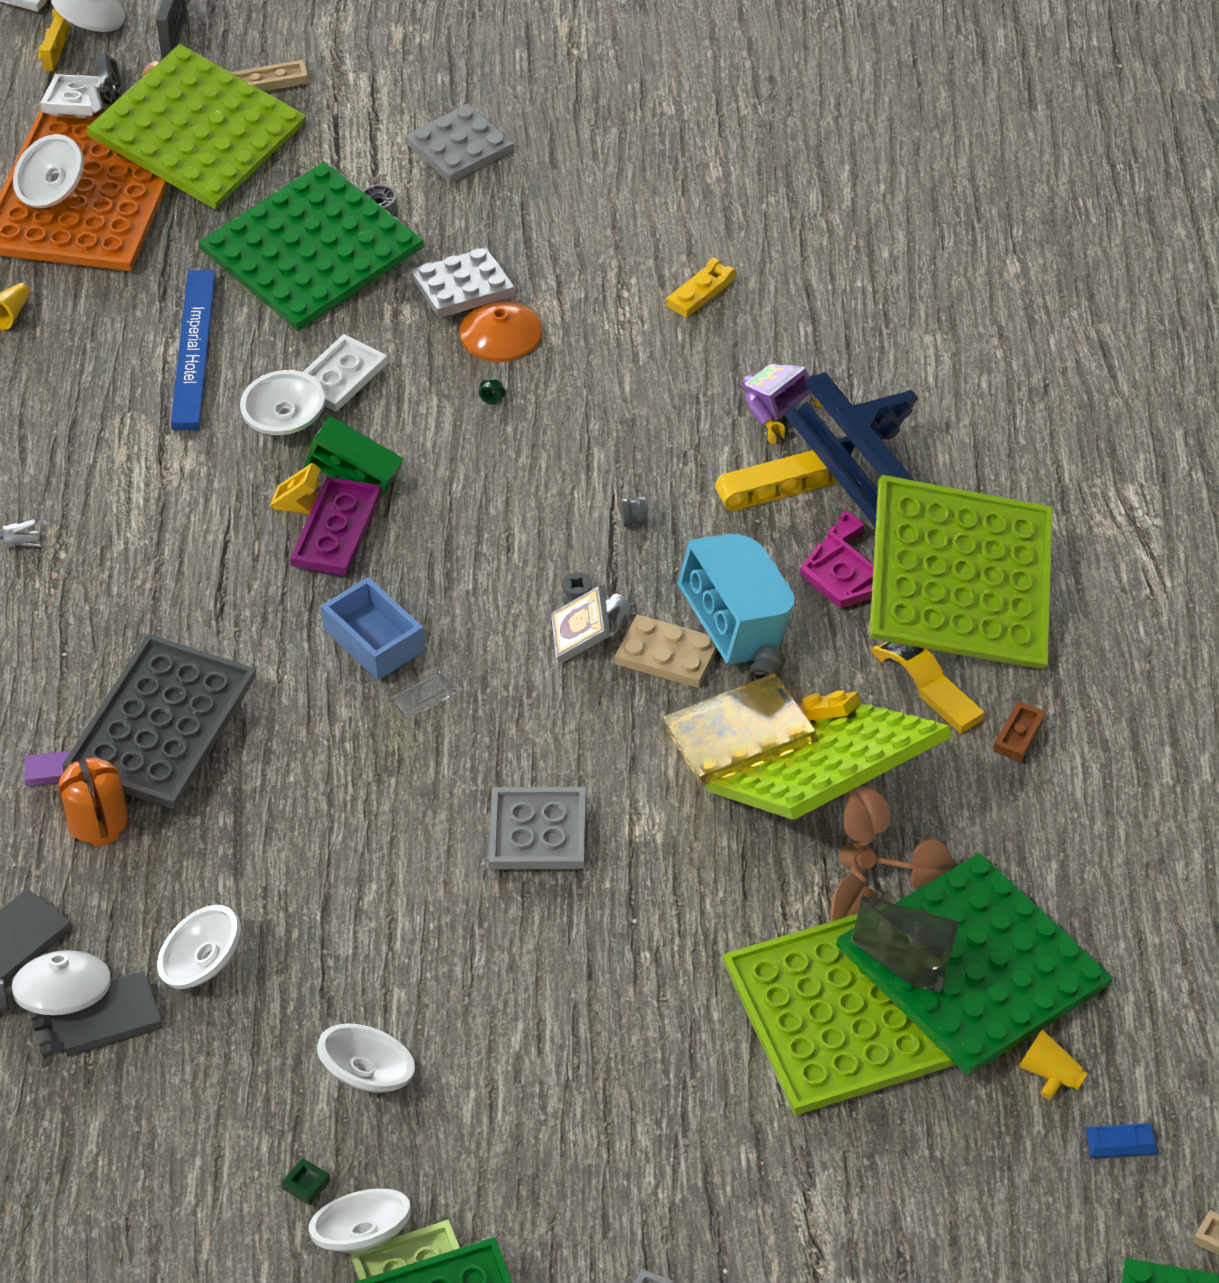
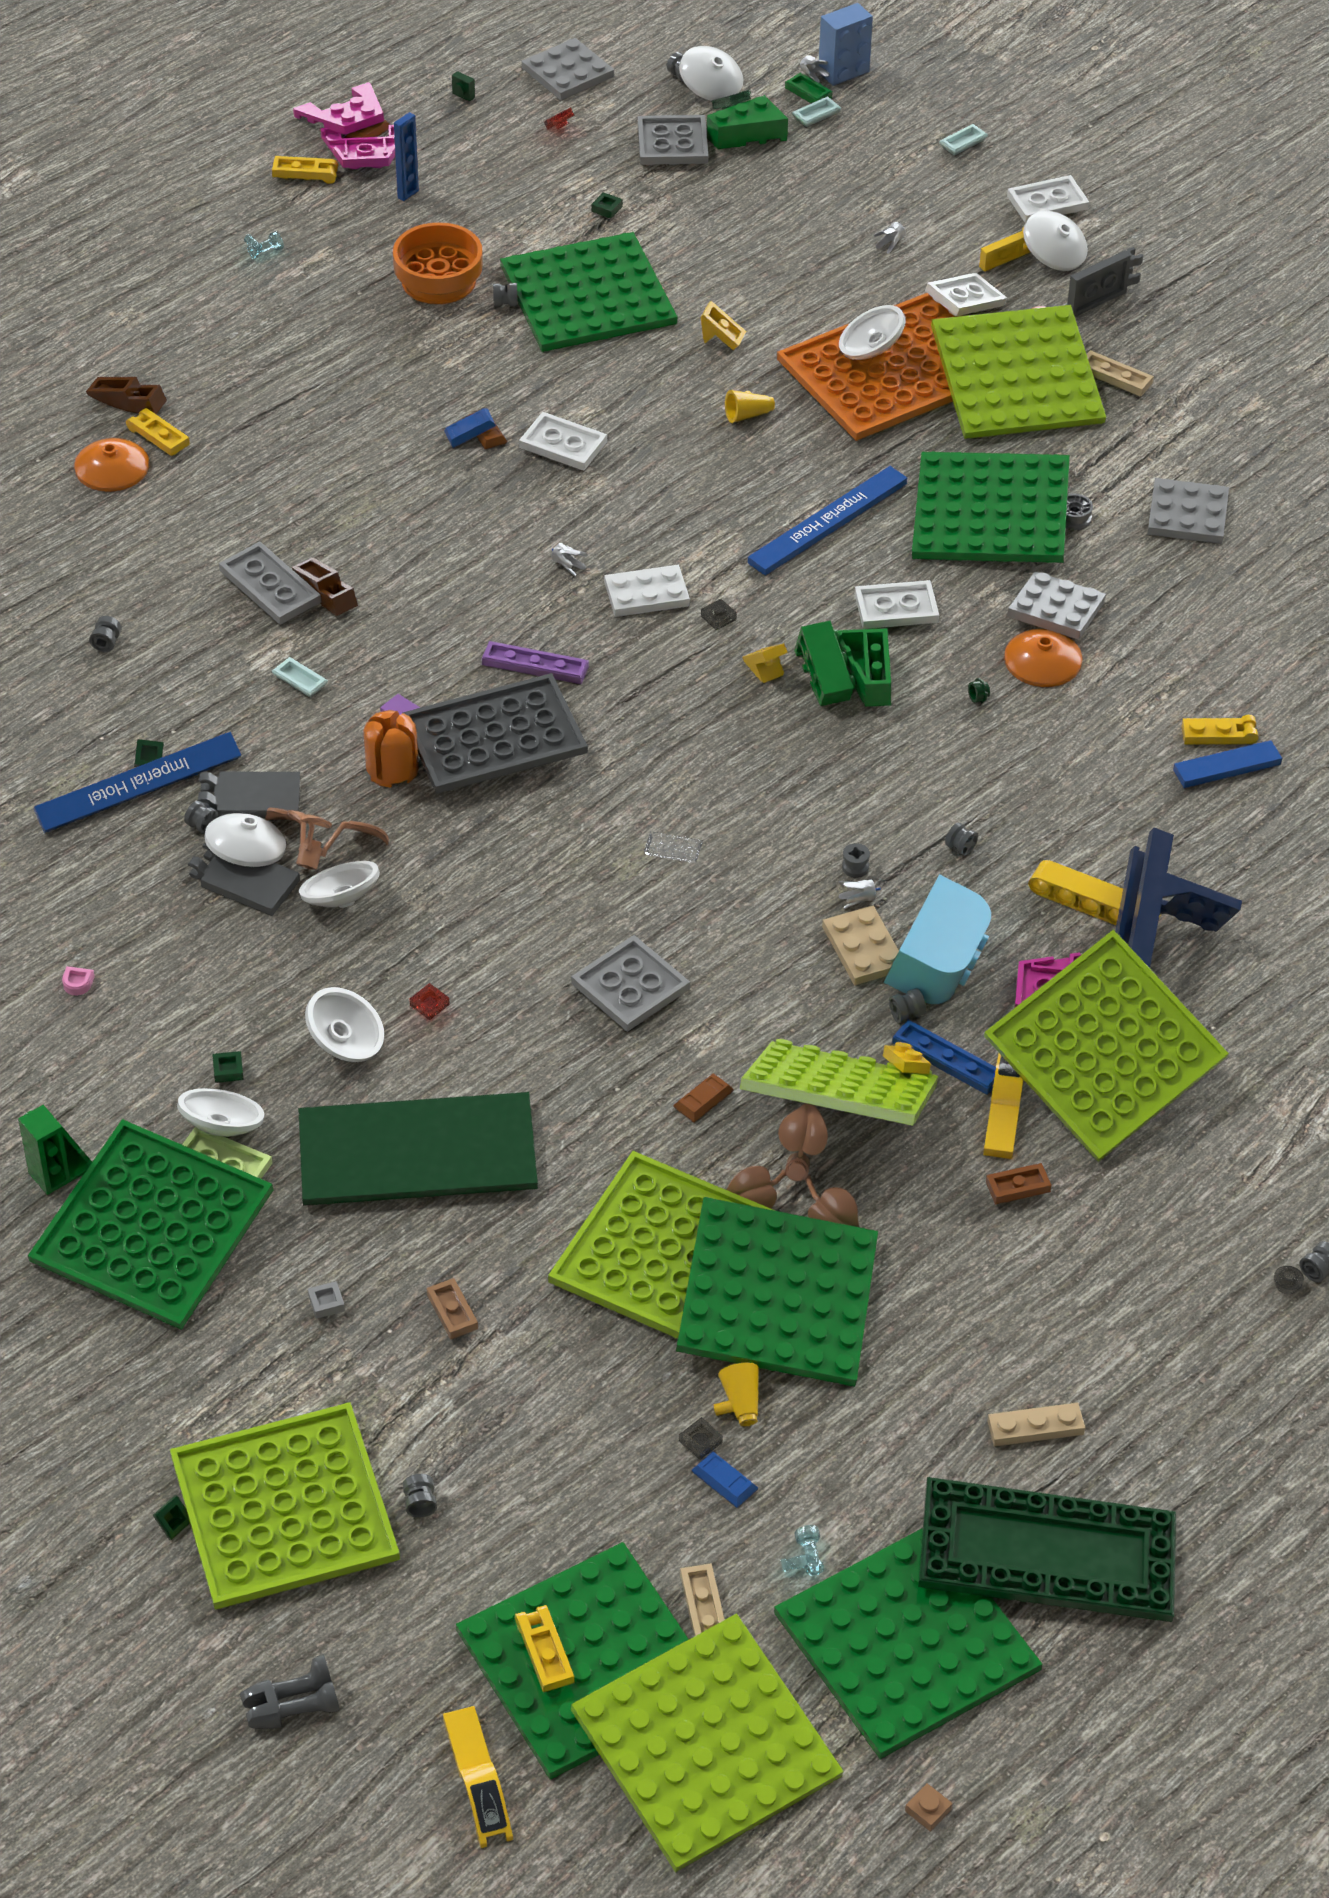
camera: 45 degrees right, 0 degrees up
dark grey tile [86,53,122,115] -> none
white dish [240,370,325,435] -> none
magenta plate [290,476,382,577] -> none
medium blue piece [321,577,425,681] -> none
tile [551,586,610,663] -> none
clear yellow plate [663,673,818,787] -> none
medium lavender torso [742,364,823,444] -> none
clear smoke slope [851,895,959,993] -> none
none -> bright pink tile [62,966,95,996]
none -> nougat plant [265,808,389,870]
none -> dark green tile [298,1092,538,1206]
none -> clear red plate [409,983,450,1020]
none -> medium nougat plate [426,1278,478,1340]
none -> medium lavender tile [482,641,589,684]
none -> white plate [604,565,690,617]
none -> dark orange tile [673,1073,734,1123]
none -> clear smoke plate [679,1417,723,1460]
none -> clear smoke plate [701,599,737,631]
none -> green wedge [838,628,891,707]
none -> blue tile [892,1020,996,1095]
none -> blue tile [1173,740,1282,788]

